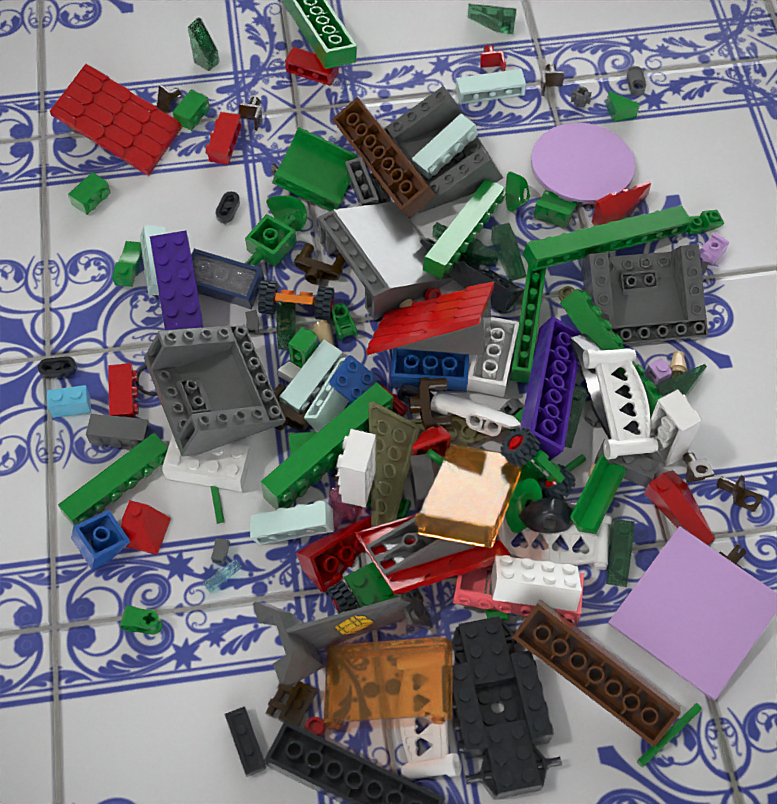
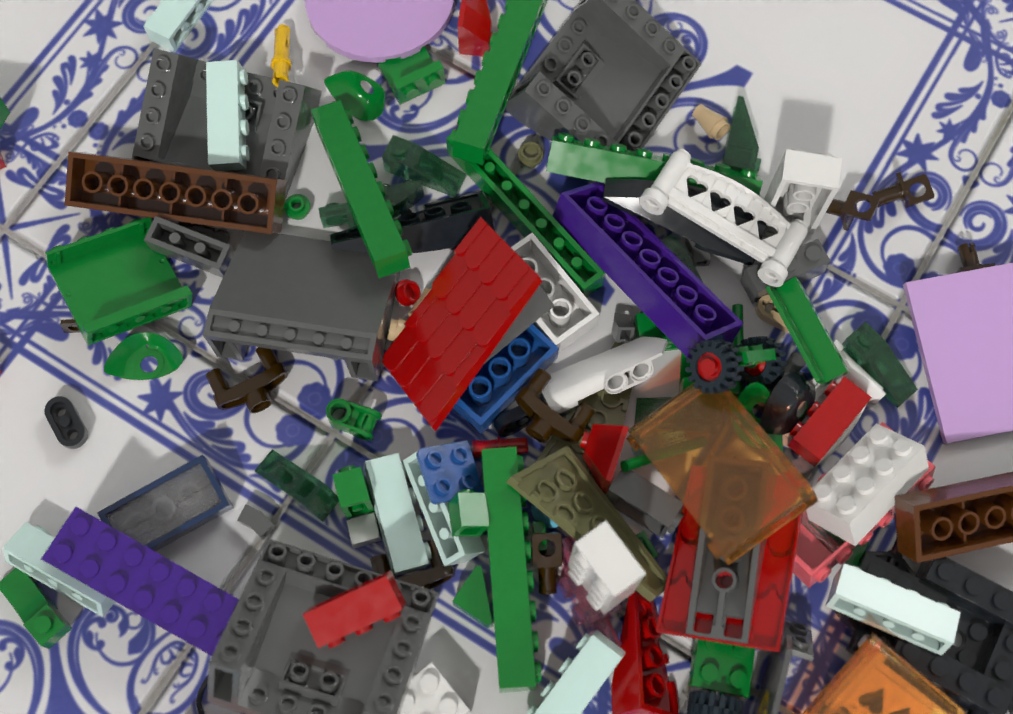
camera: 50 degrees left, 10 degrees up
green brick [245,213,297,267] -> none
black plate [258,280,335,321] -> none
tan cone [313,320,334,346] -> none
red wedge [644,470,715,545] -> none
lavender brick [645,358,672,390] -> none
none -> yellow pin [271,24,292,87]
none -> green plate [284,194,311,220]
none -> red brick [303,570,406,648]
none -> brick [448,489,490,537]
none -> red brick [787,376,872,467]
none -> light aqua brick [826,563,960,656]

